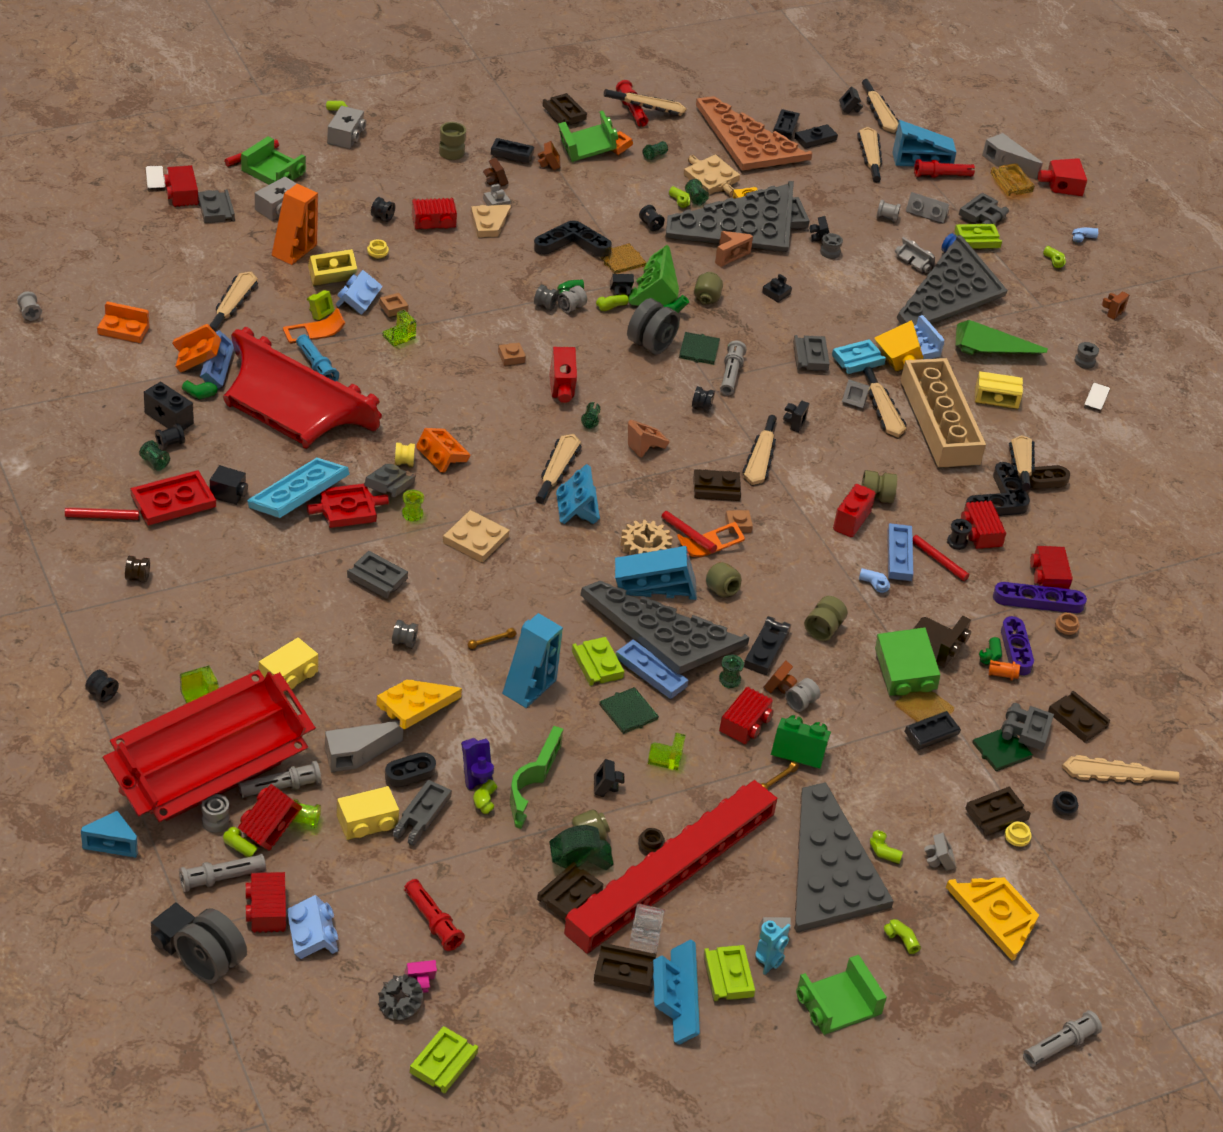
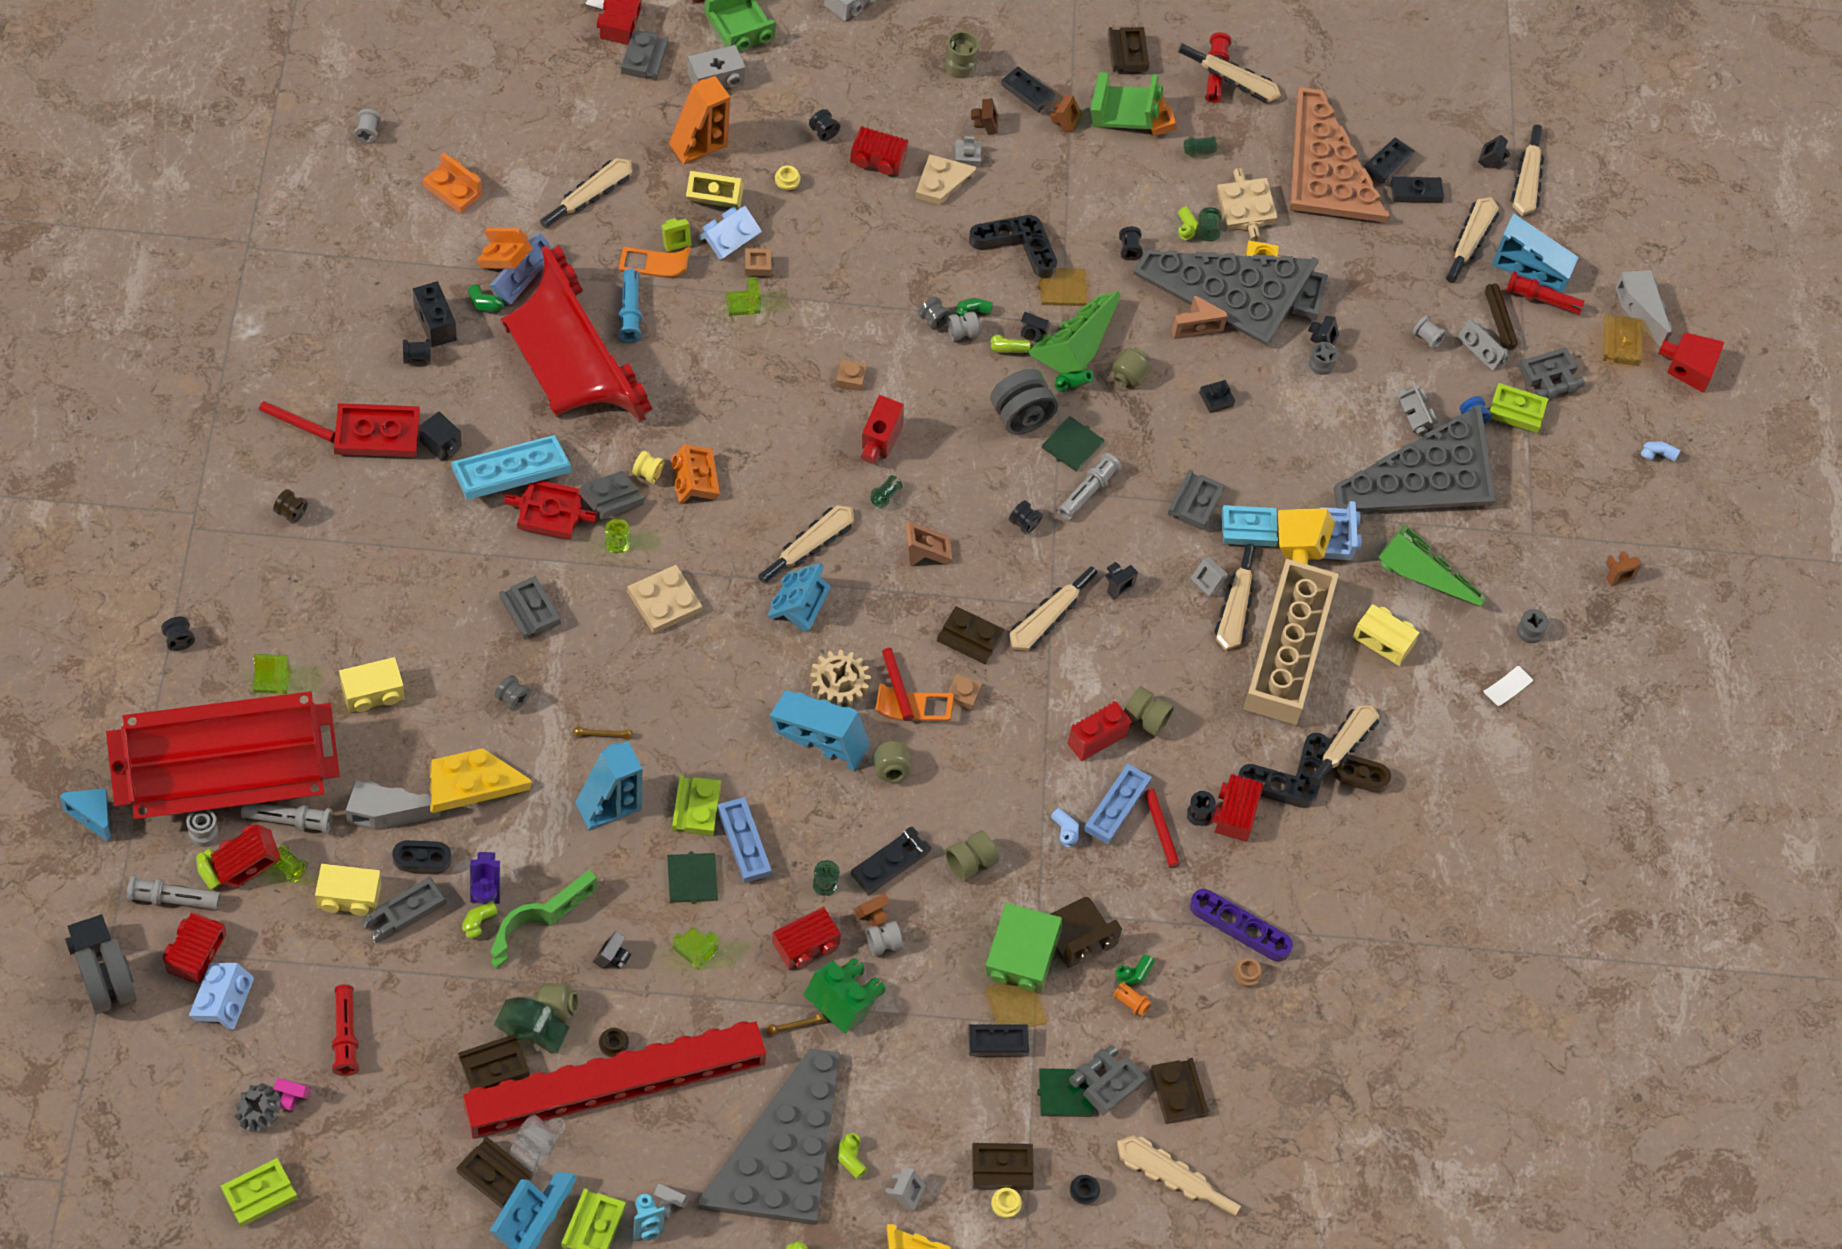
camera: 25 degrees right, 15 degrees up
clear green bush [139,440,170,471] -> none
dark grey wing [581,581,750,675] -> none
dark purple beam [1001,616,1034,676] -> none
red brick [1030,546,1073,589] -> none
lime arm [1043,246,1066,268] -> none
none -> dark brown axle [1485,283,1518,350]

